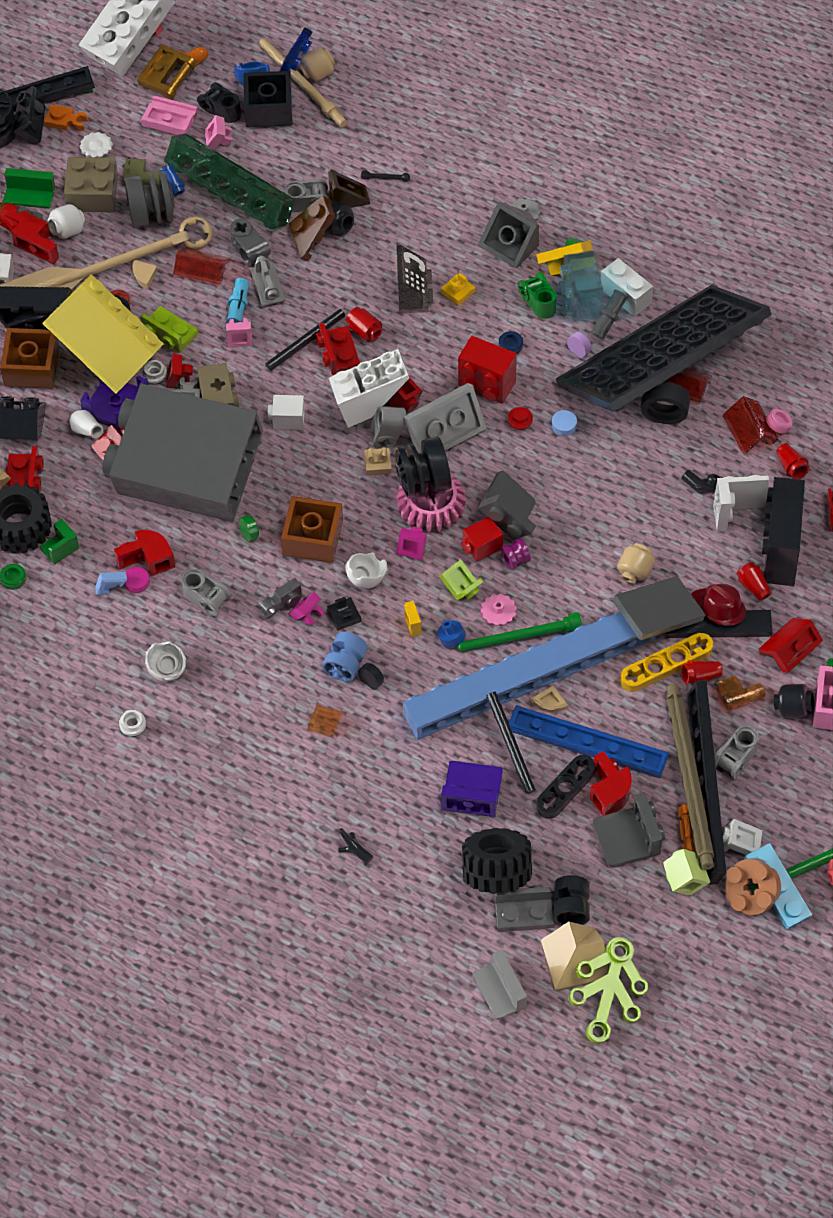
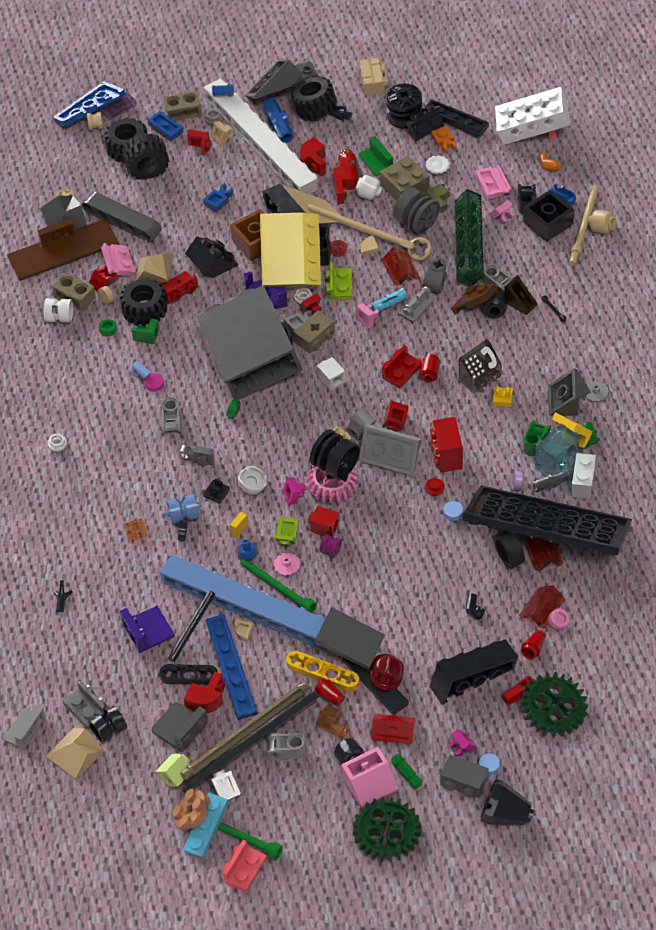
camera: 55 degrees right, 5 degrees down
white cone [69,410,104,439] -> none
red brick [114,530,176,576] -> none
pearl gold plate [137,44,197,100] -> none
white hair [145,641,186,682] -> none
blue pin [160,164,185,197] -> none
black bar [265,309,346,371] -> none
clear blue wing [280,27,313,72] -> none
dark orange brick [281,496,343,563] -> none
dark pink tile [289,592,324,626] -> none
white slope [329,349,409,428] -> none
black tyre [462,828,532,894] -> none
dark grey bracket [478,471,536,540] -> none
dark blue tile [498,331,523,354] -> none
lime plant [568,937,648,1044] -> none
tan head [617,543,655,584] -> none
white bracket [713,475,769,532] -> none
red cone [736,562,772,602] -> none

